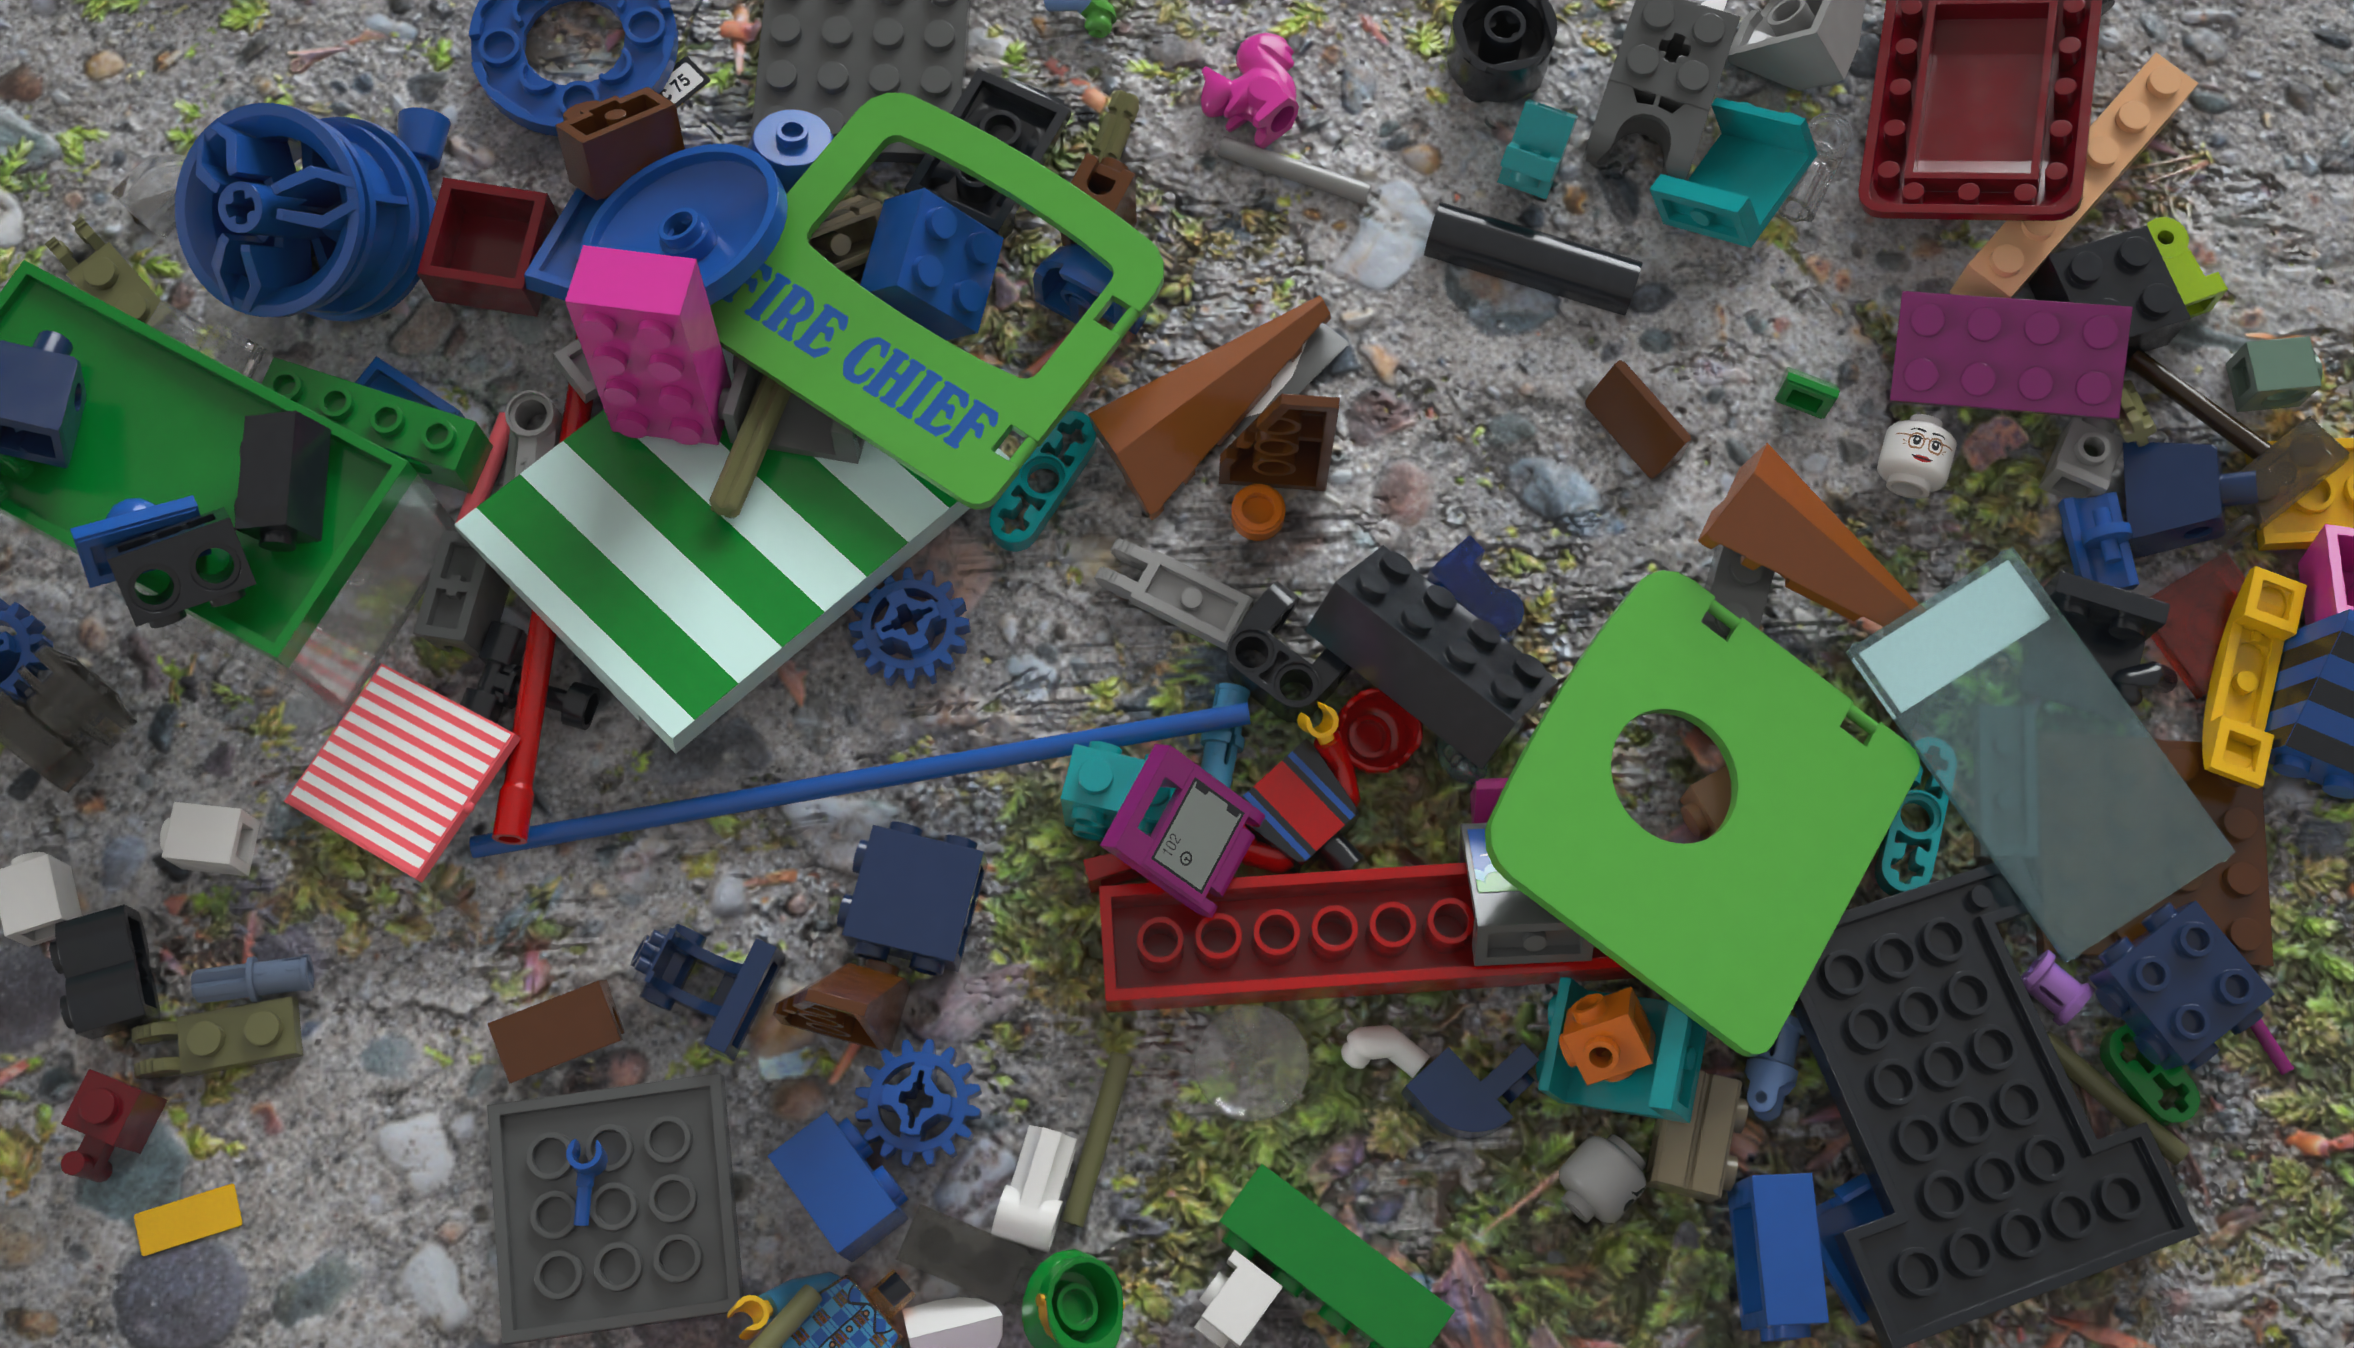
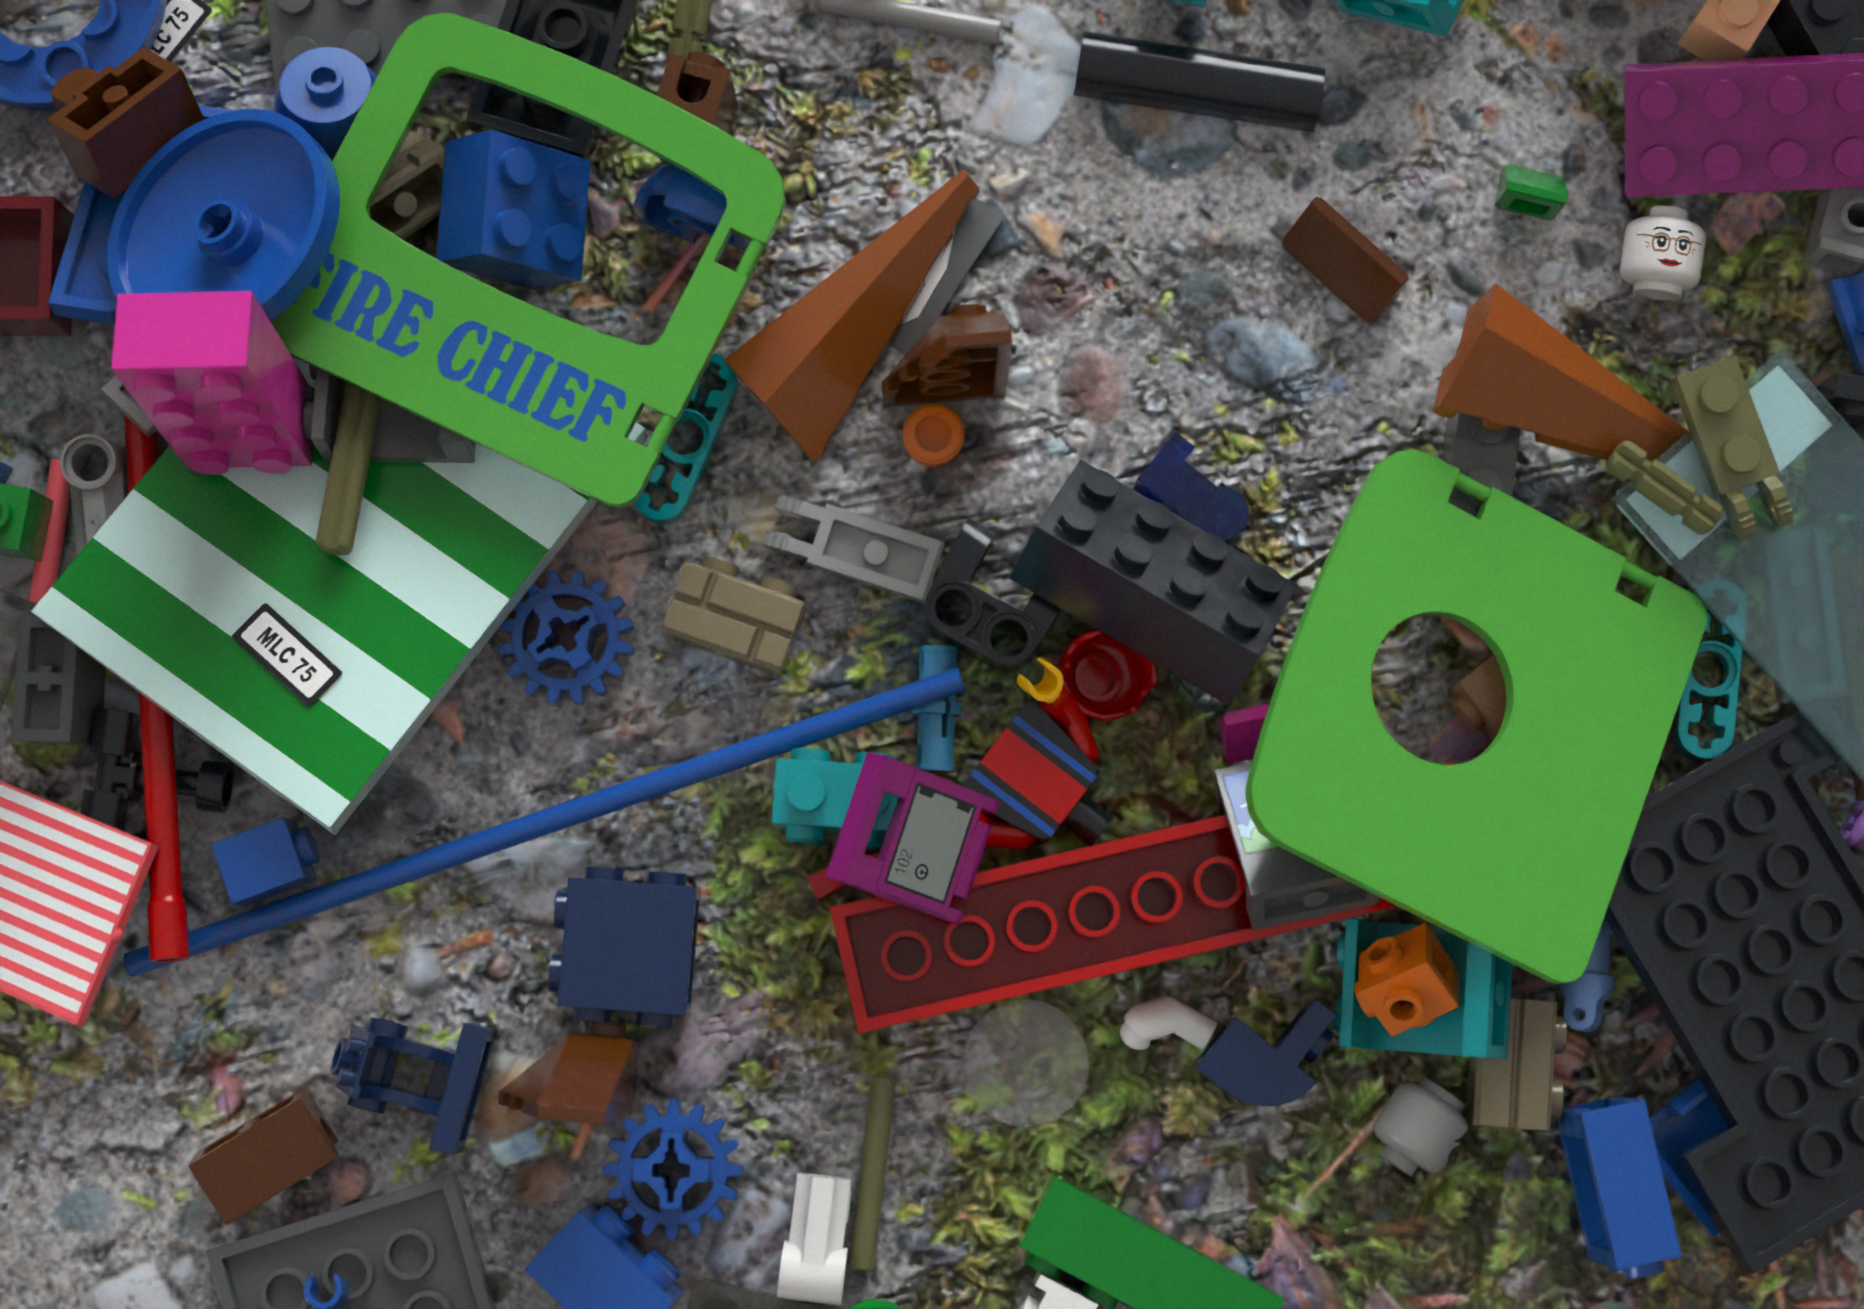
camera: 10 degrees left, 10 degrees up
none -> blue brick [211,817,320,906]
none -> sticker [232,603,342,706]
none -> dark tan brick [661,556,807,678]
none -> olive axle [1605,440,1724,535]
none -> olive hinge [1671,356,1794,541]

